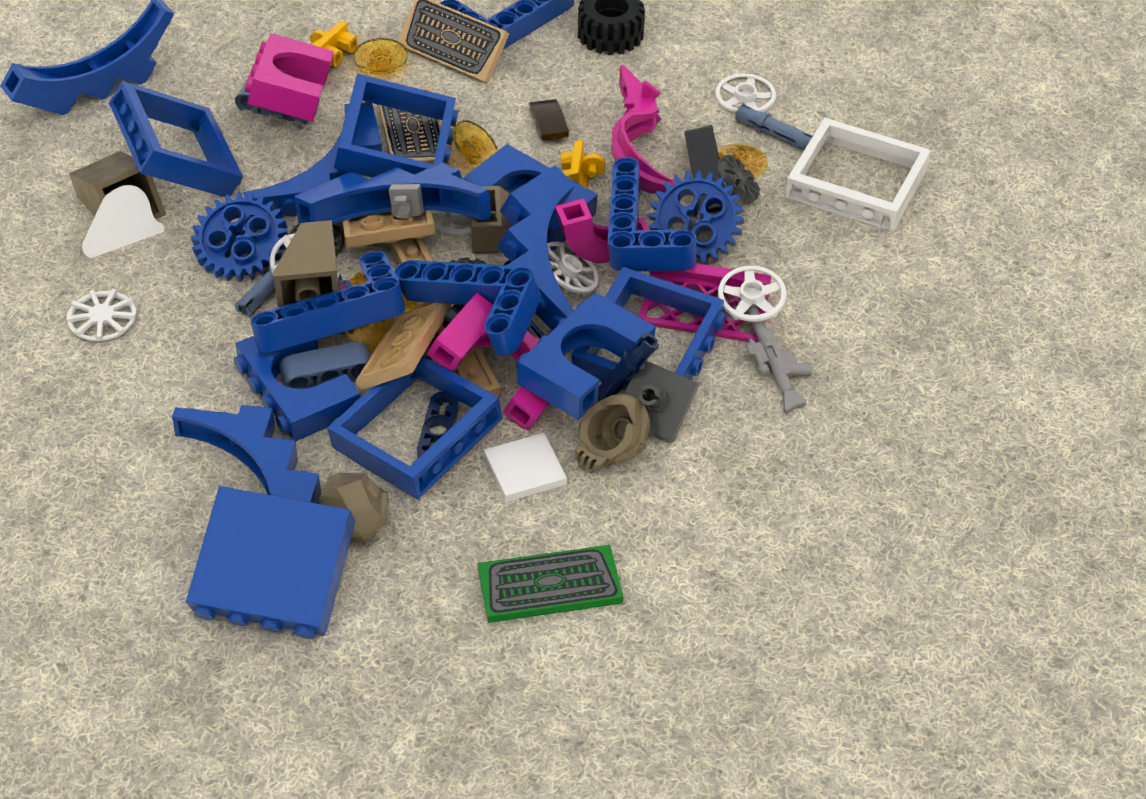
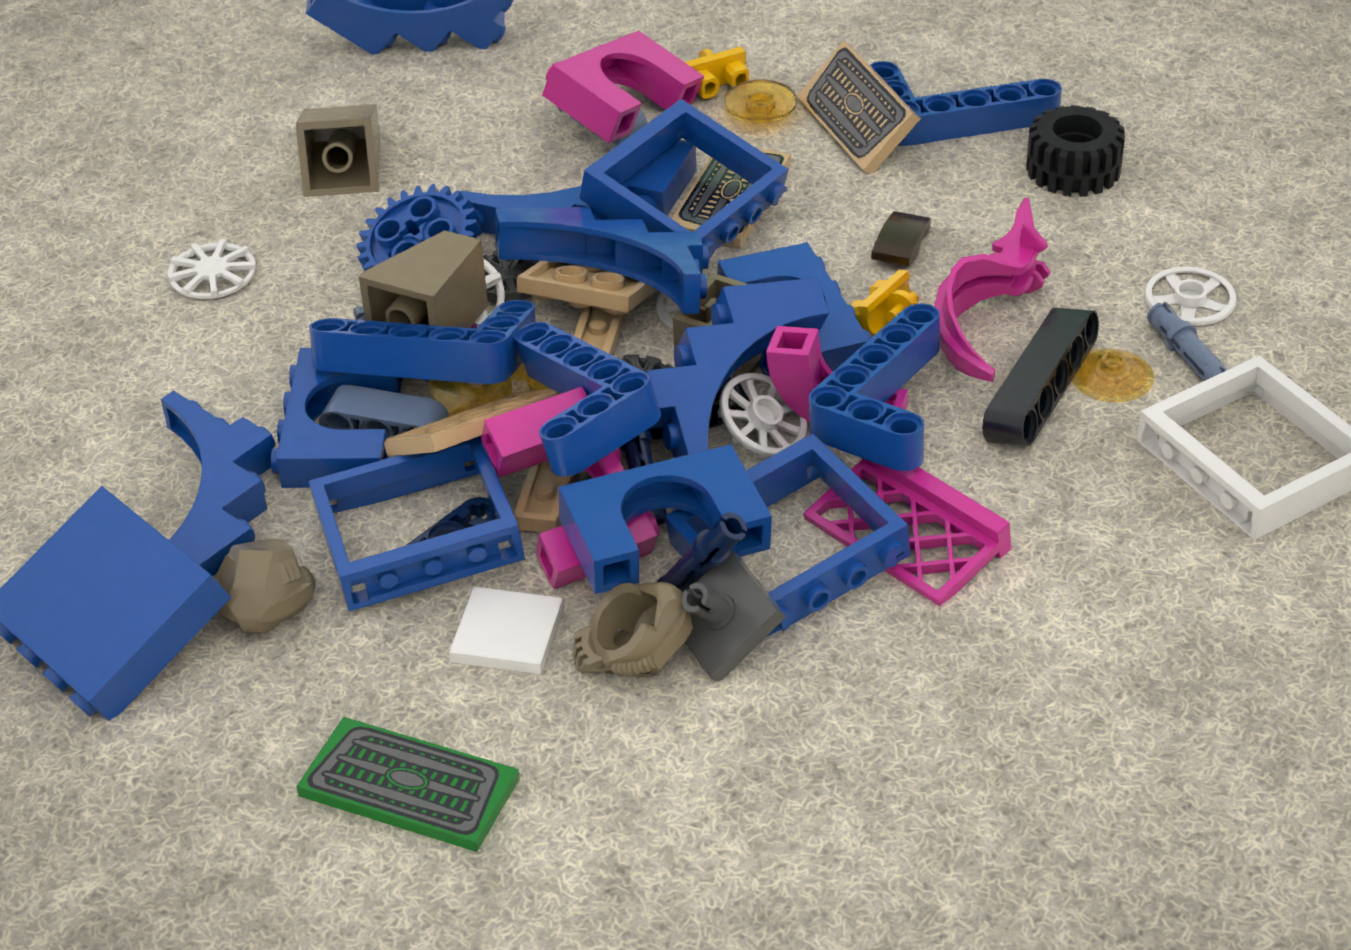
camera: 35 degrees right, 5 degrees down
white sticker [82,185,165,258] -> none
blue window [109,81,243,197] -> none
light grey tile [389,184,424,218] -> none
clear yellow dish [452,120,498,167] -> none
blue gear [648,170,745,265] -> none
dark grey wheel [717,154,760,203] -> none
white wheel [718,266,787,322] -> none
light grey piece [746,304,812,414] -> none

